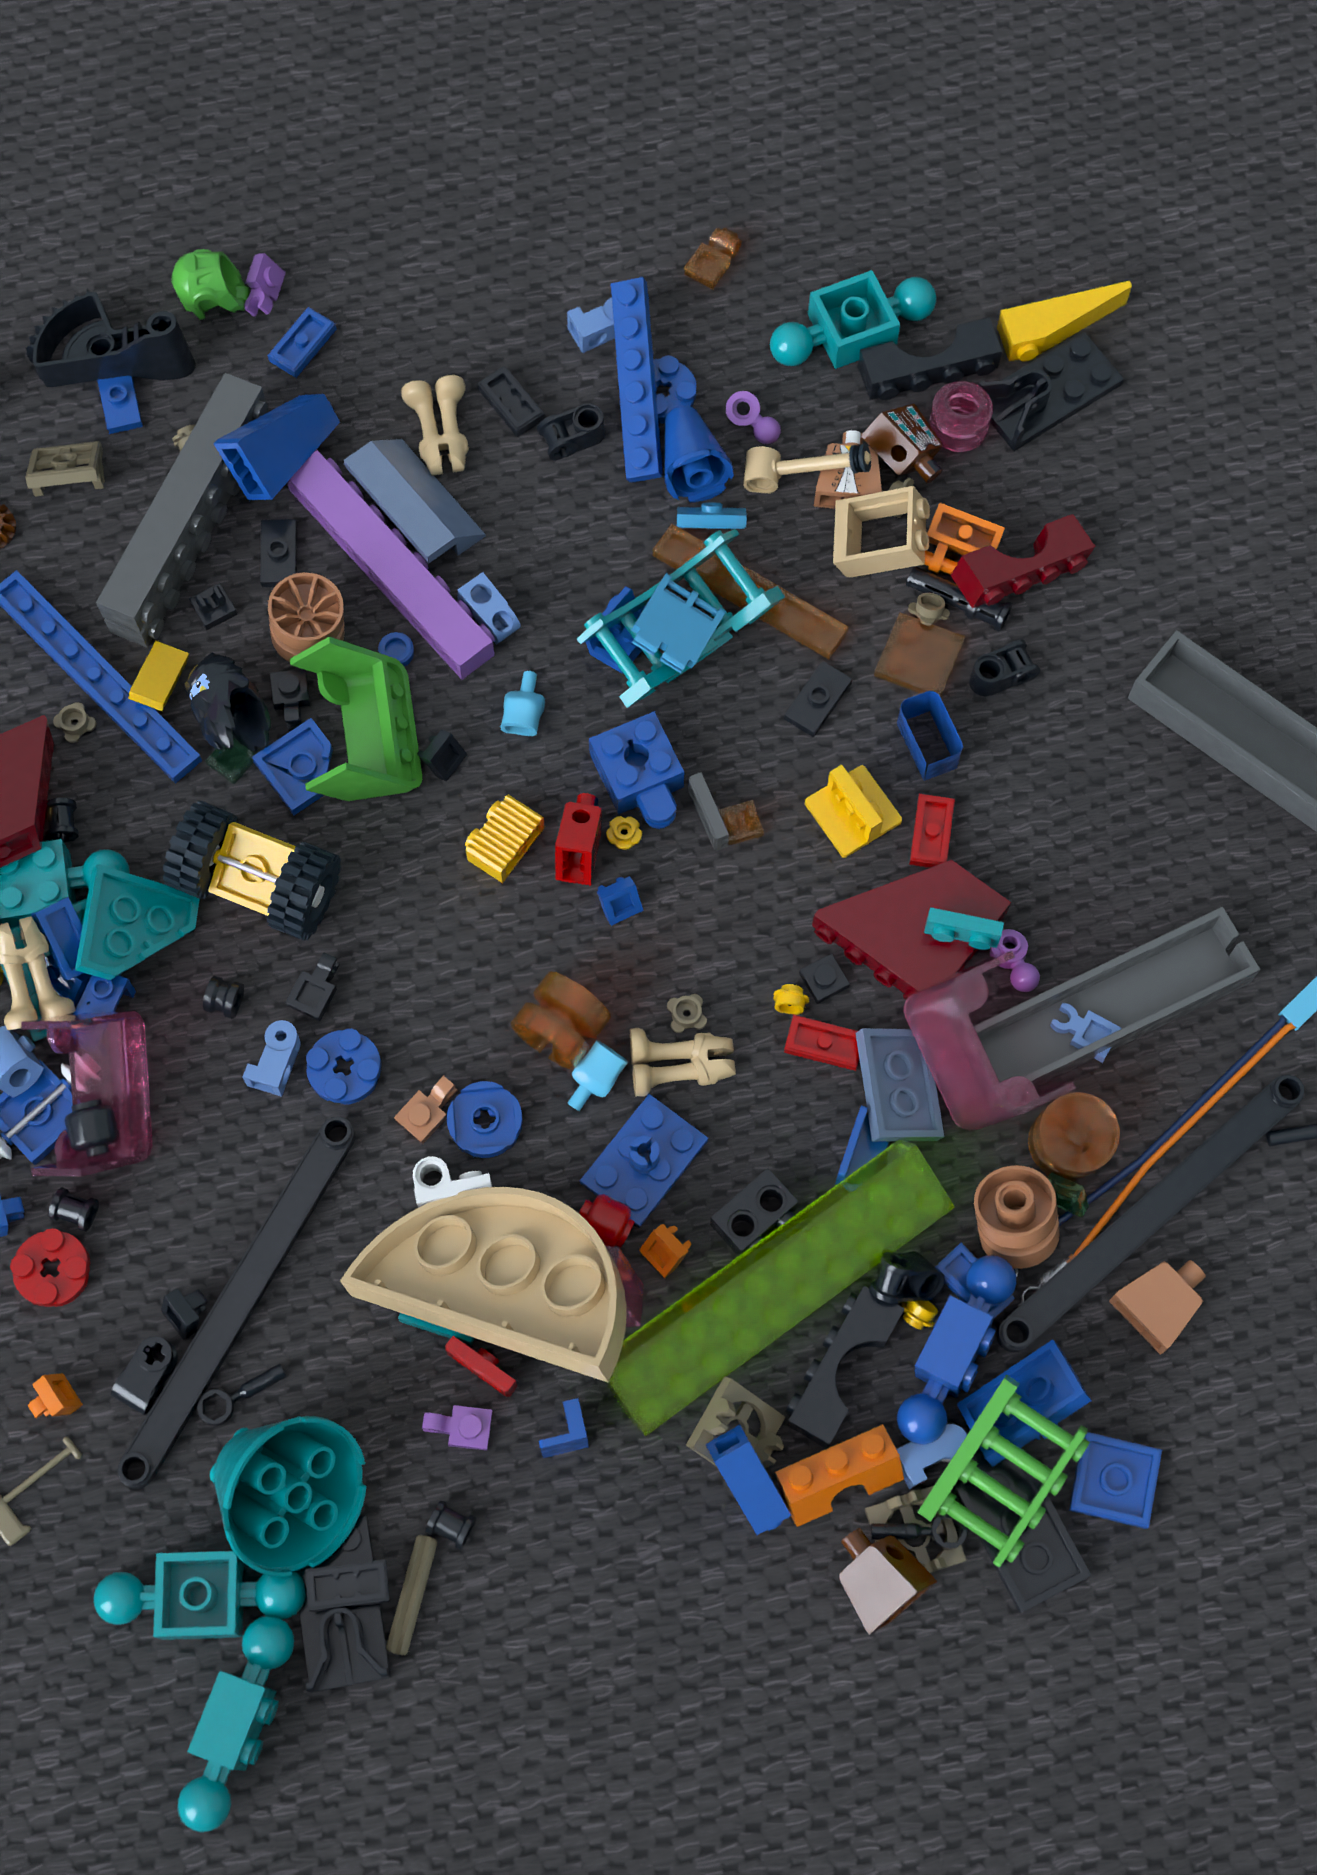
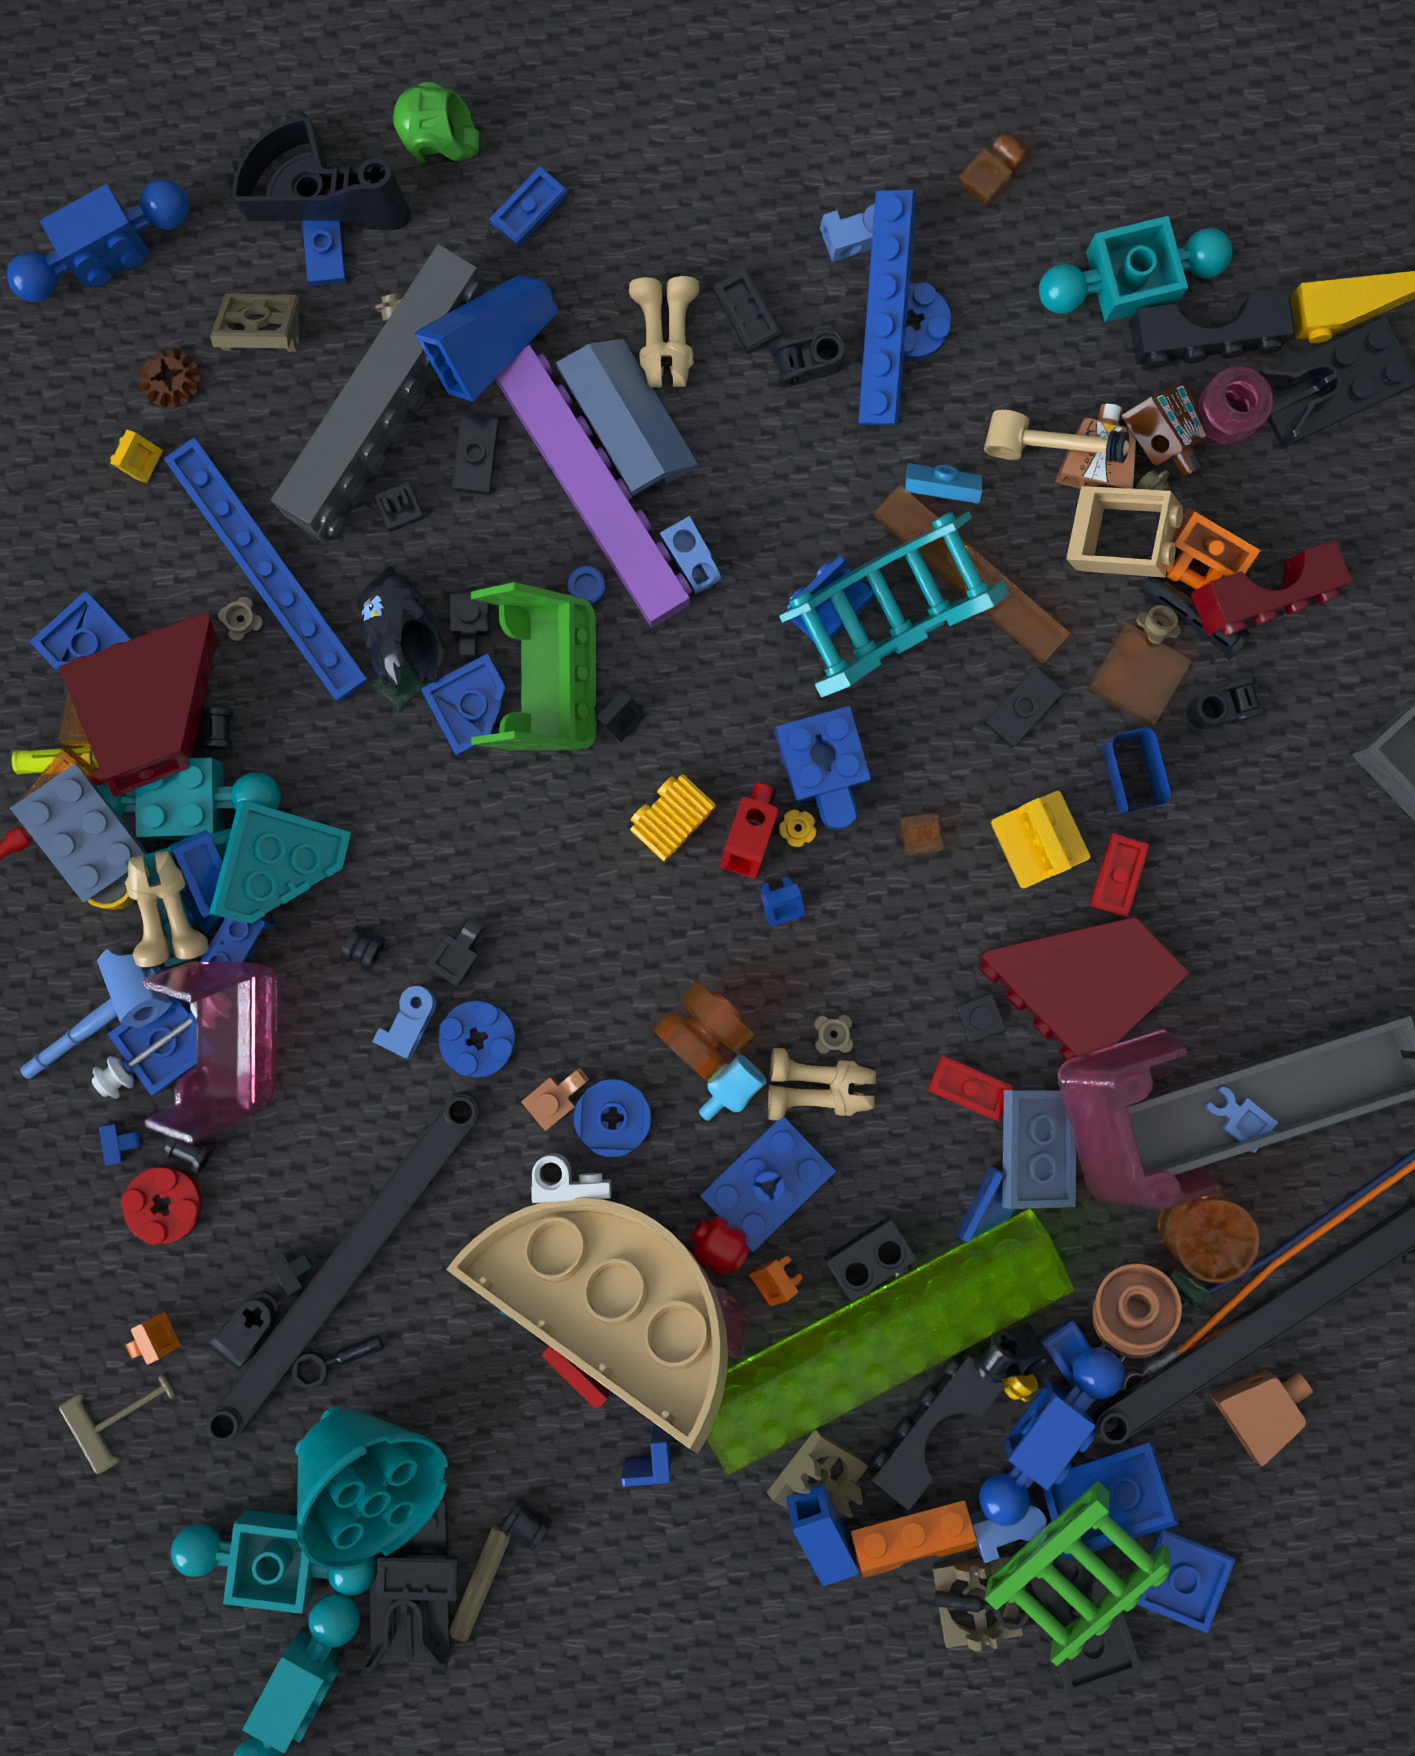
camera: 10 degrees right, 15 degrees up
black head [65,1099,120,1158] -> none
yellow tile [128,641,189,711] -> none
black plate [163,801,341,941] -> none
medium lavender plate [244,253,285,316] -> none
nougat wheel [268,573,345,662] -> none
medium lavender plate [422,1405,492,1450] -> none
medium azure piece [500,671,545,736] -> none
dark azure plate [631,573,726,673] -> none
blue cone [665,406,733,502] -> none
dark grey tile [688,772,729,851] -> none
medium lavender plate [726,391,781,444] -> none
yellow plate [773,984,809,1015] -> none
torso [839,1528,937,1634] -> none
teal plate [924,907,1004,950] -> none
medium lavender plate [990,929,1040,992] -> none

